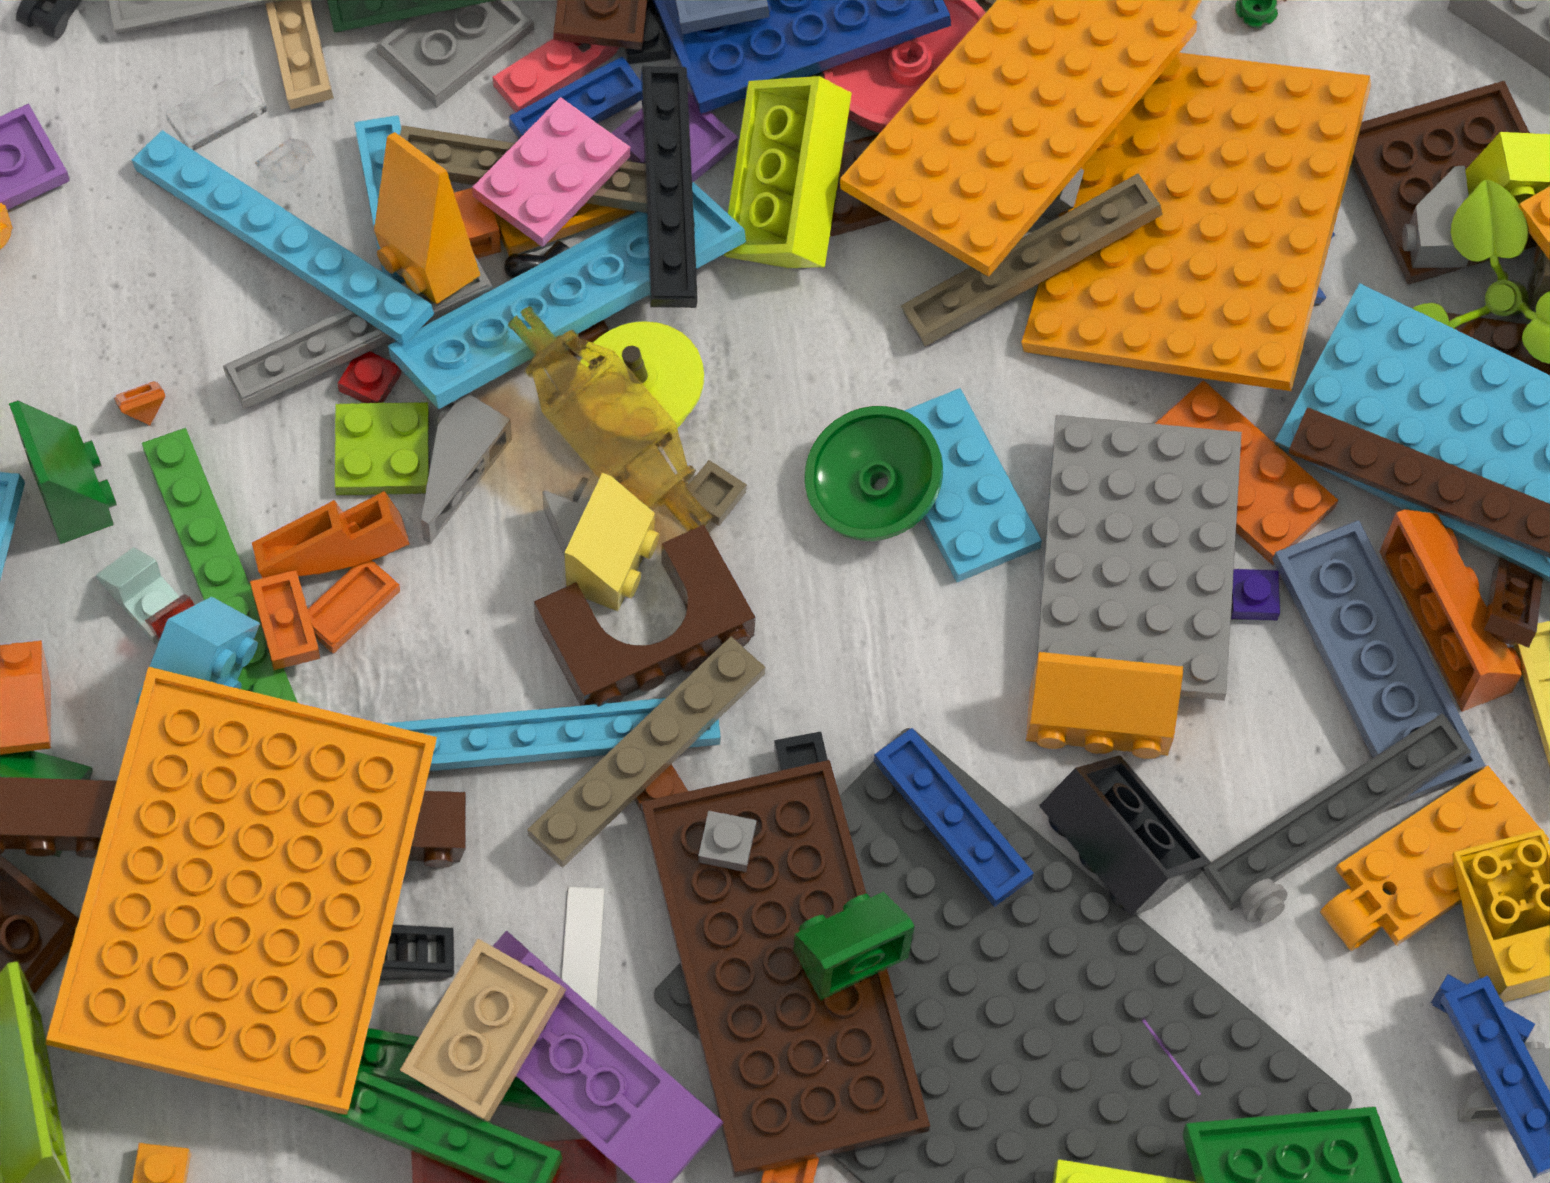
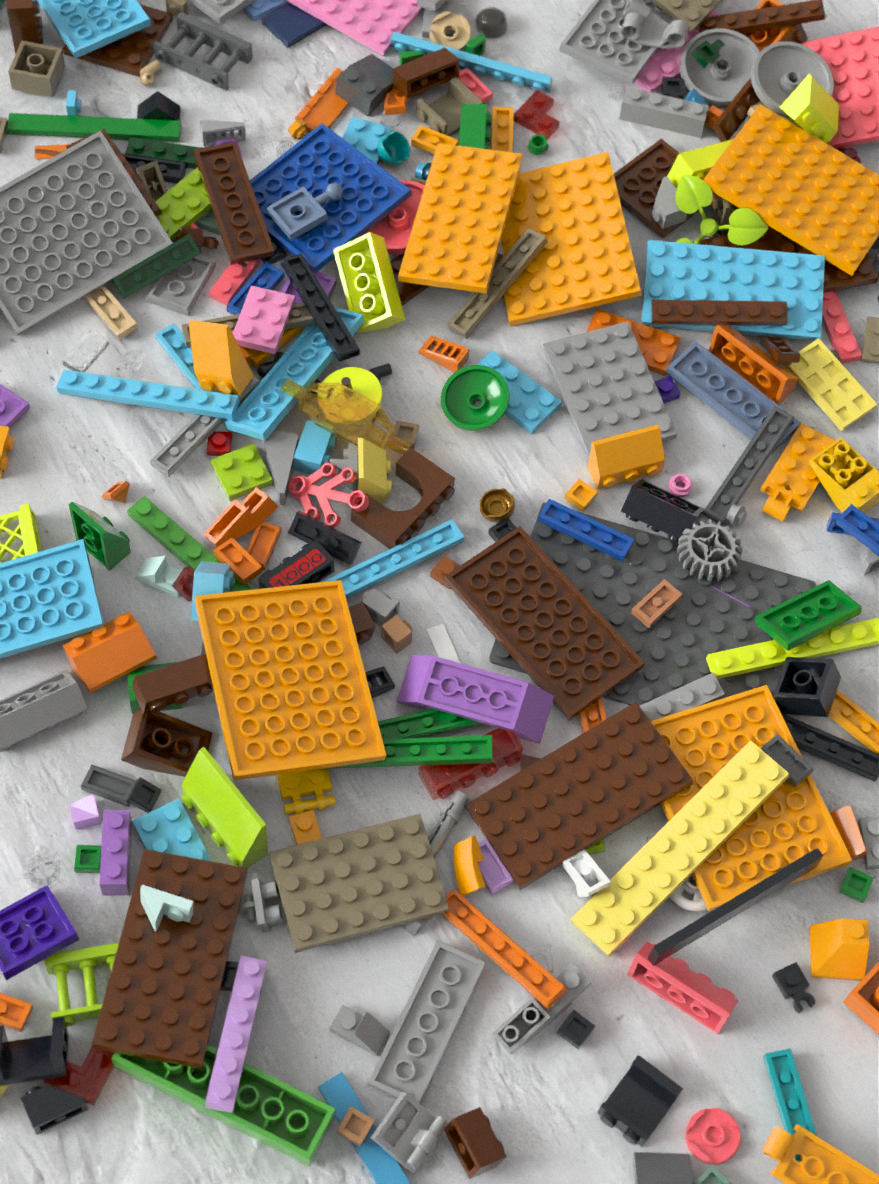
camera: 25 degrees left, 5 degrees down
tan plate [400,939,566,1122] -> none
dark tan plate [527,637,766,868] -> none
light grey plate [698,811,757,872] -> none
green slope [793,891,915,1000] -> none
none -> brick [258,540,334,589]
none -> yellow plate [277,769,336,815]
none -> coral plant [288,463,369,528]
none -> black plate [288,511,362,565]
none -> medium azure brick [293,420,337,474]
none -> light grey brick [361,588,400,626]
none -> black arm [369,363,392,382]
none -> medium nougat plate [381,615,413,654]
none -> orange slope [419,336,470,373]
none -> pearl gold hair [479,488,515,523]
none -> light orange plate [564,479,598,512]
none -> nougat plate [631,579,682,628]
none -> bright pink plate [669,474,692,497]
none -> light grey gear [677,519,743,582]

